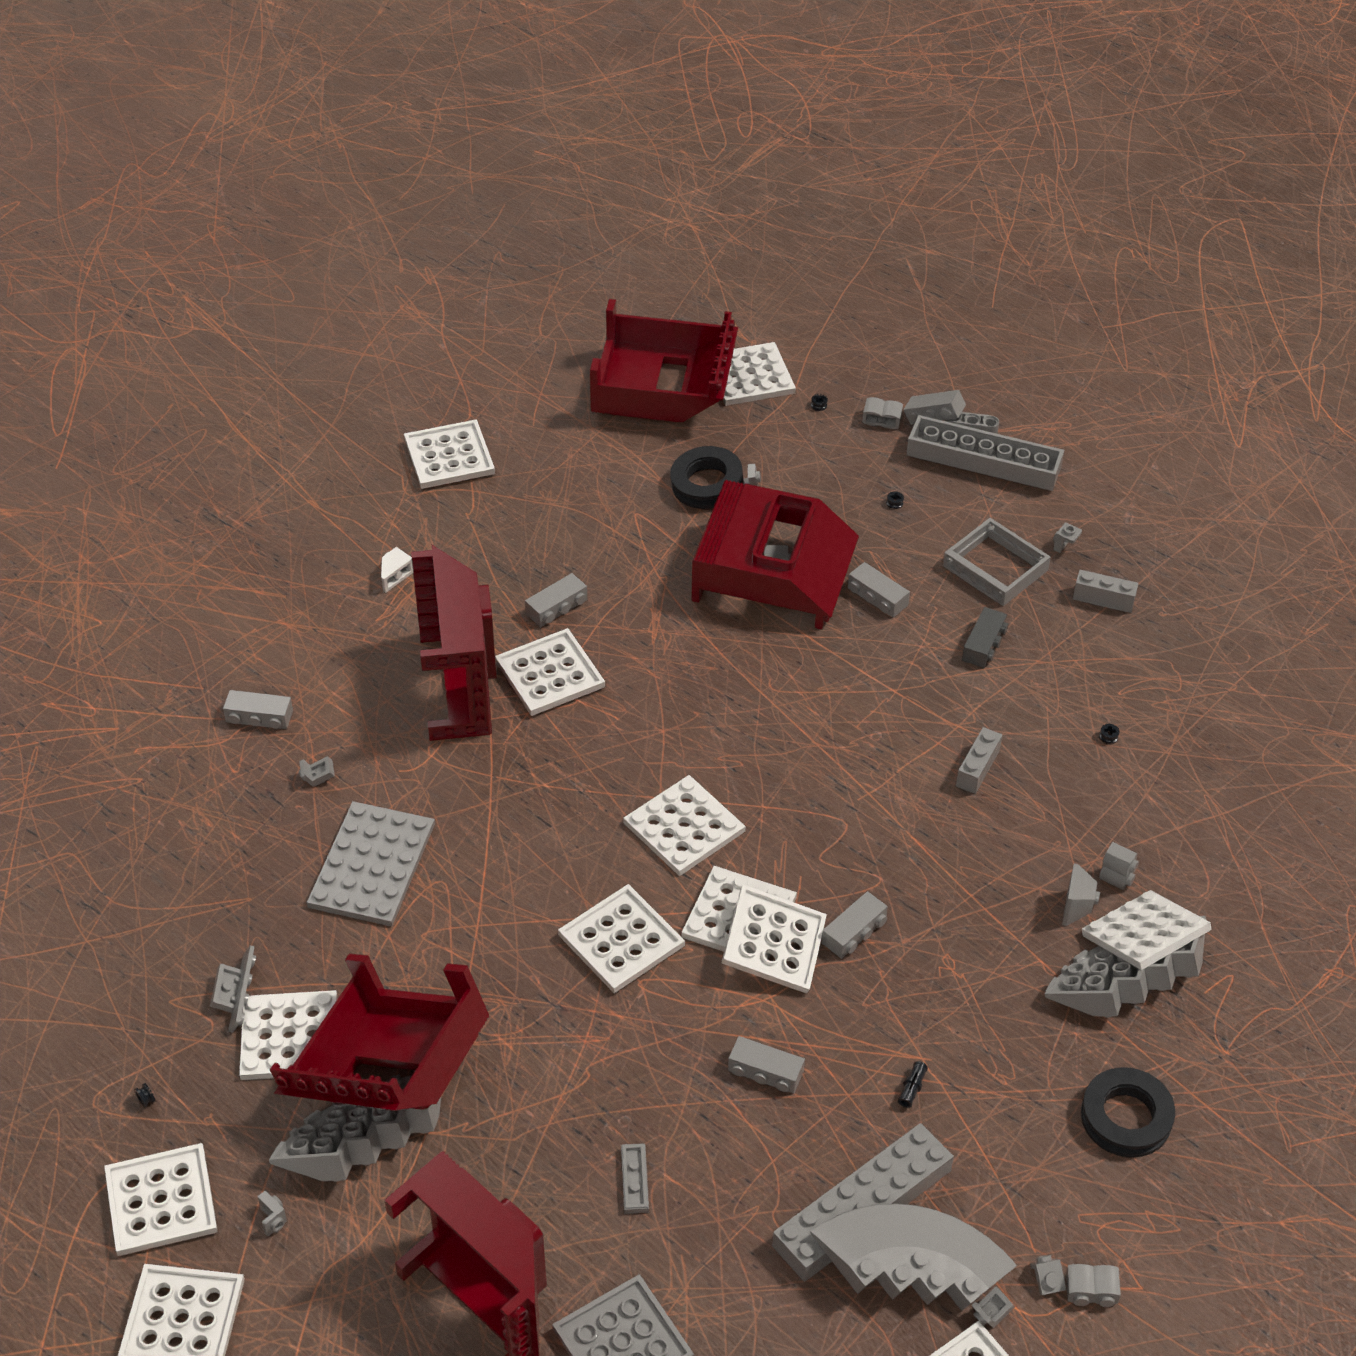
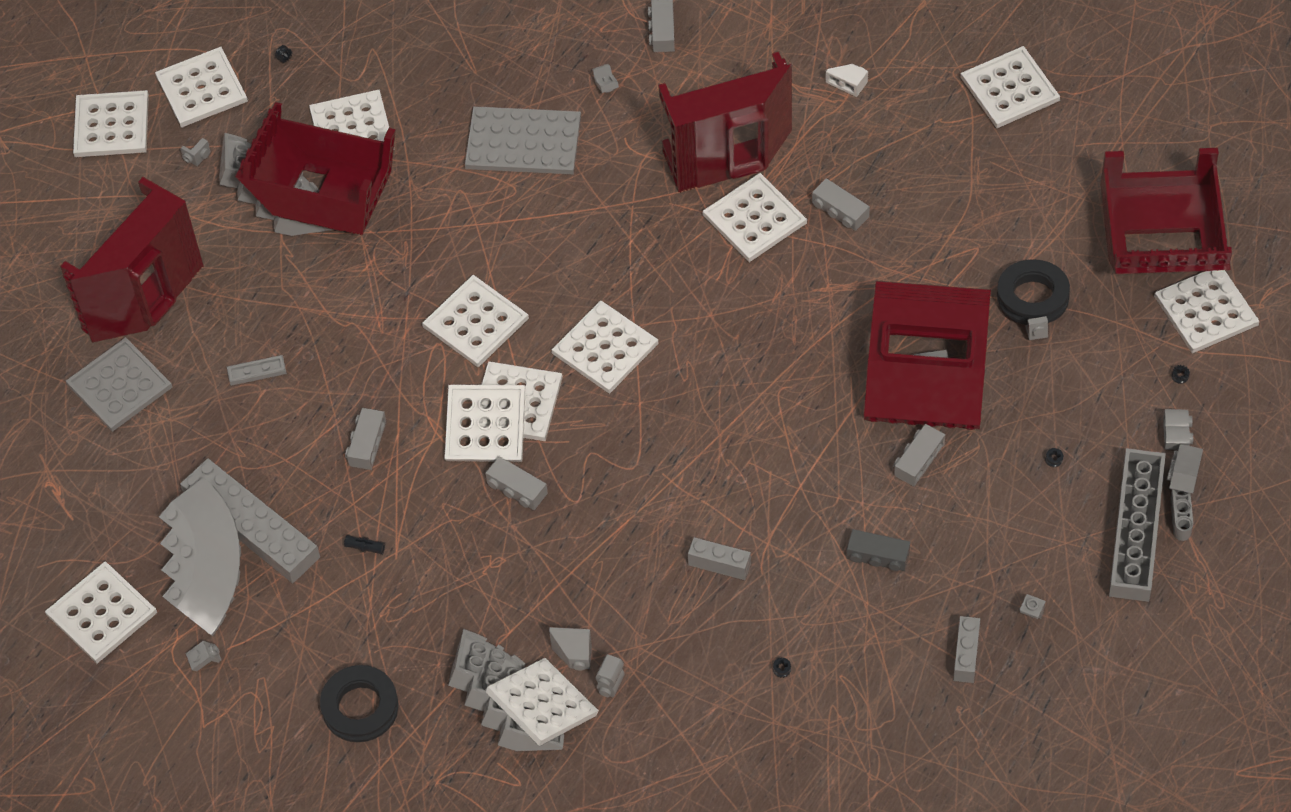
camera: 85 degrees right, 10 degrees up
light grey bracket [210,945,256,1033] -> none
light grey window [943,518,1051,606] -> none
light grey bracket [972,1286,1016,1328] -> none
light grey brick [1066,1264,1121,1307] -> none

